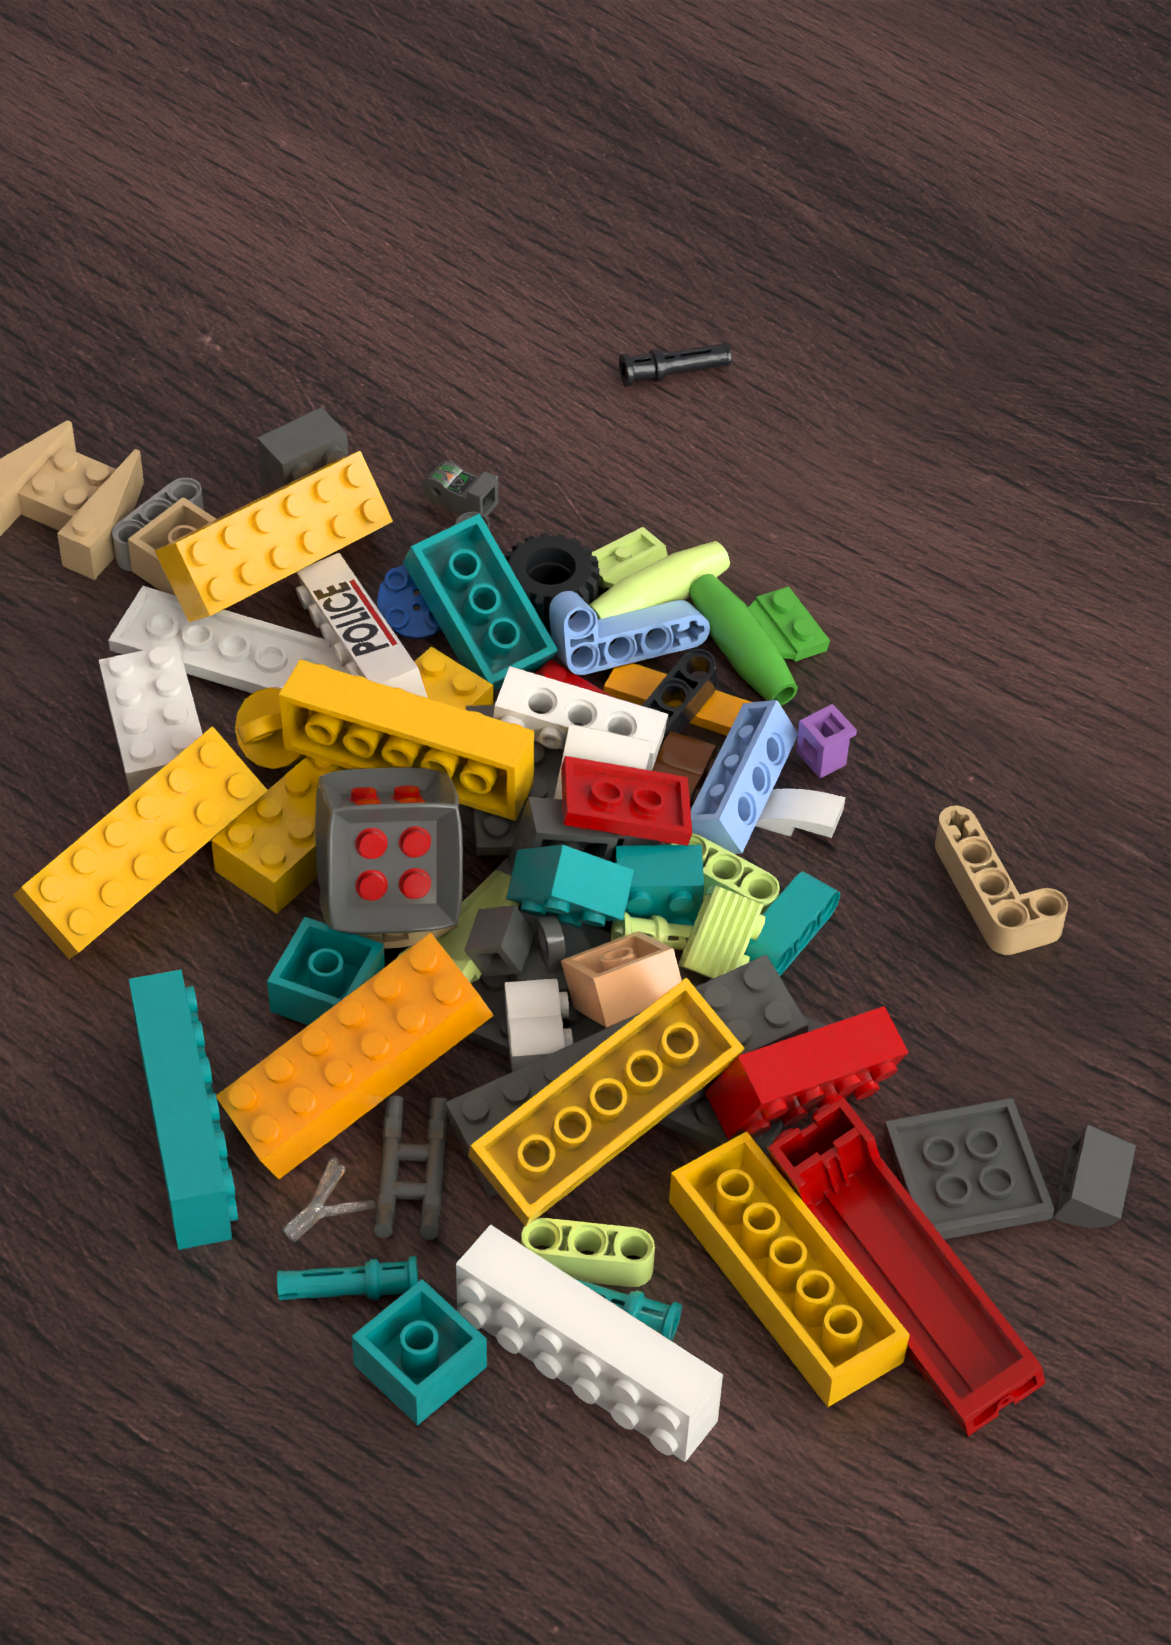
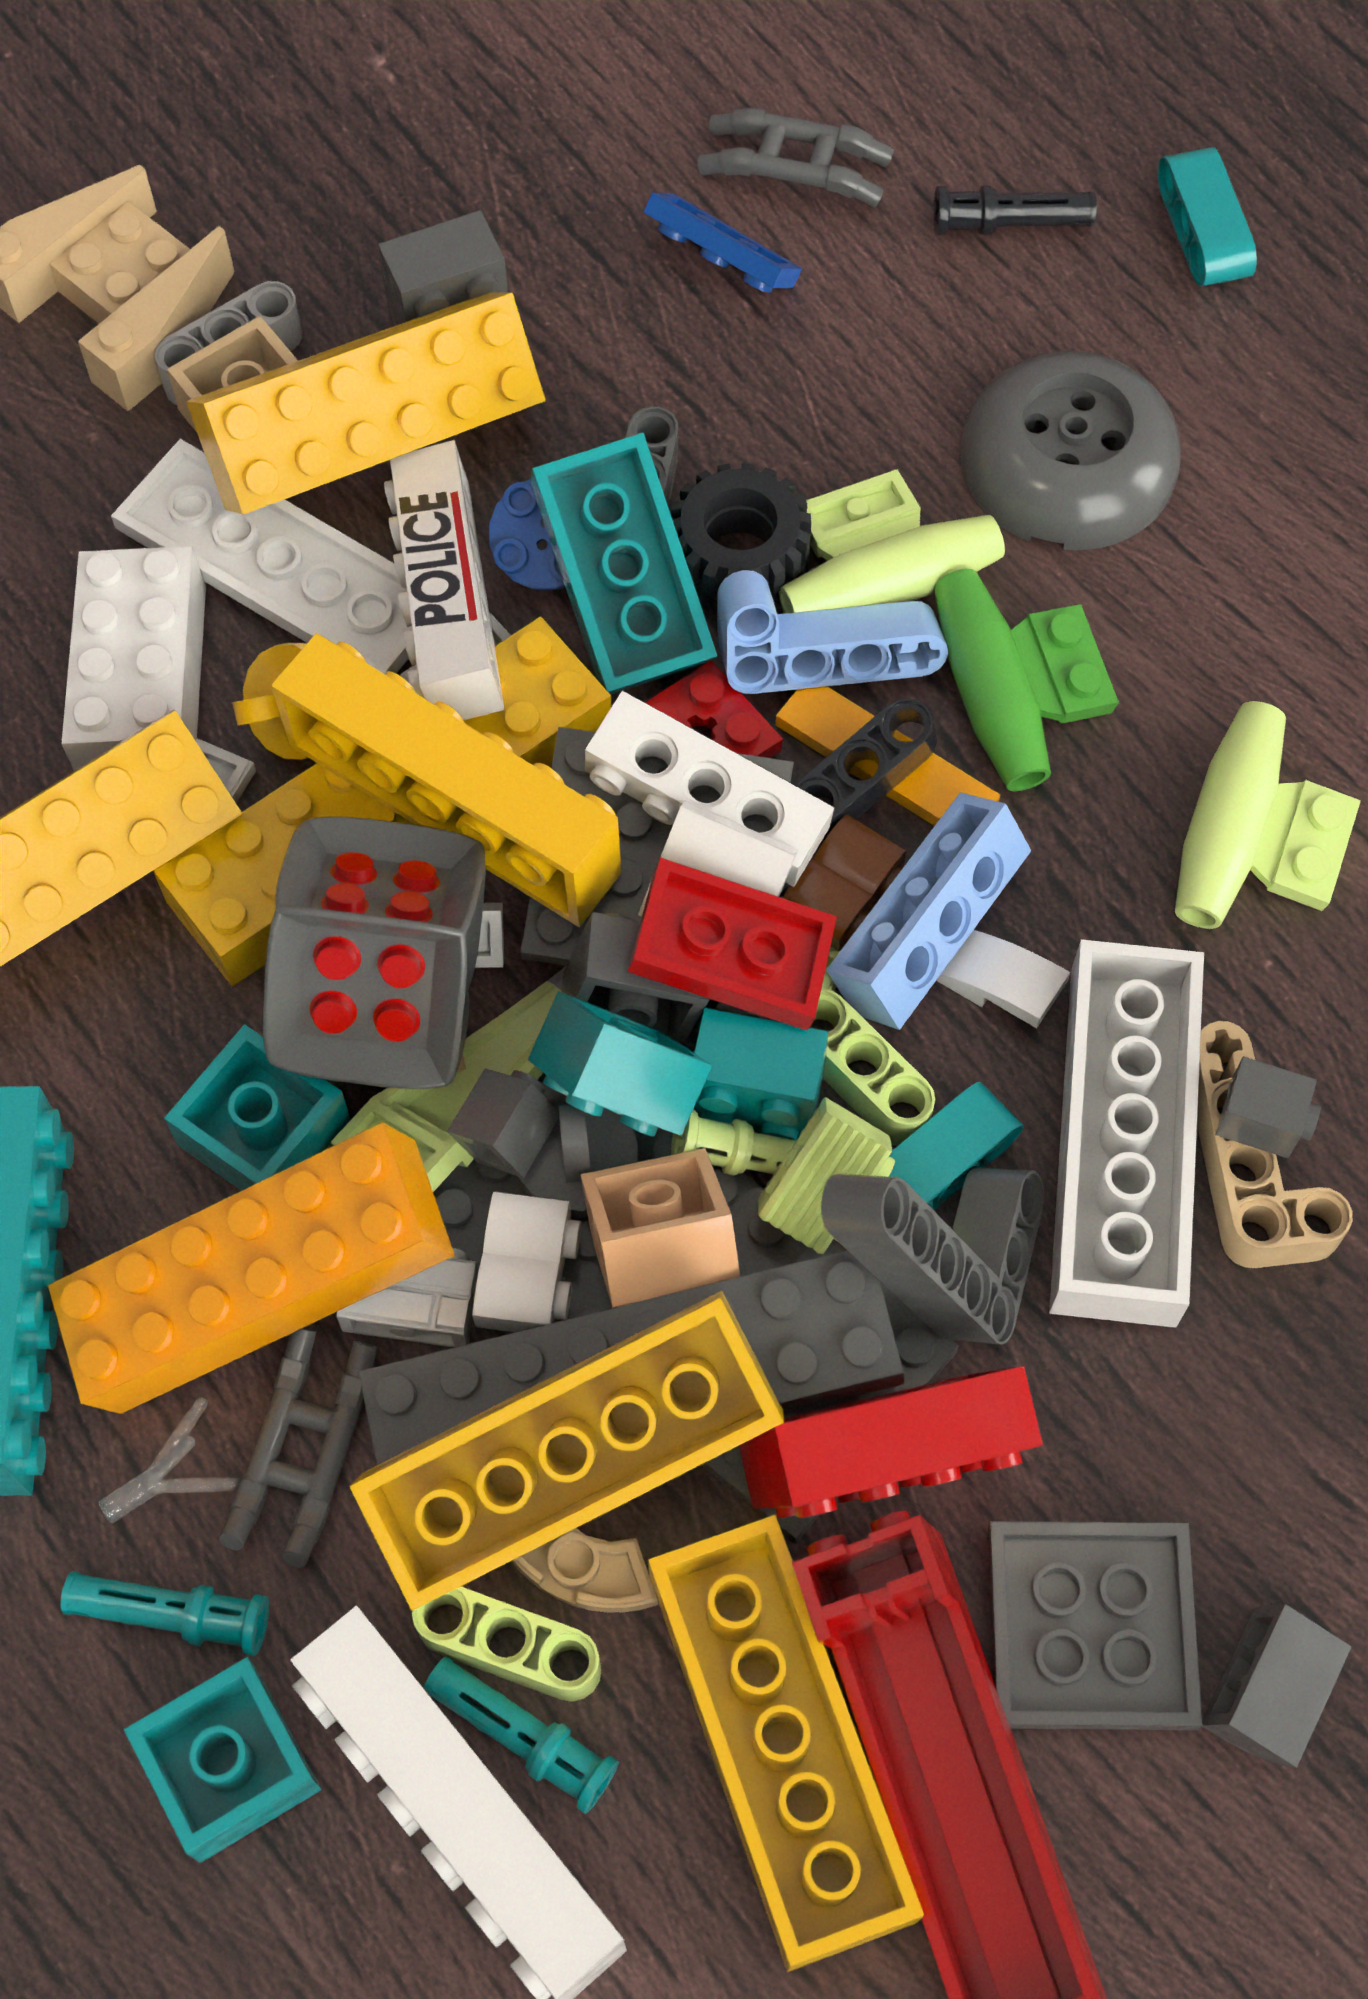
camera: 15 degrees right, 15 degrees up
dark grey leg [422,461,499,517] -> none
medium lavender brick [796,704,857,778] -> none
none -> white brick [336,1248,479,1348]
none -> tan tile [511,1528,658,1612]
none -> blue plate [644,193,803,293]
none -> dark grey piece [697,108,894,208]
none -> dark grey beam [821,1167,1044,1345]
none -> dark grey brick [960,351,1181,550]
none -> white brick [1049,940,1204,1328]
none -> teal beam [1158,147,1257,287]
none -> yellowish green plate [1175,701,1361,929]
none -> dark grey brick [1215,1056,1321,1158]

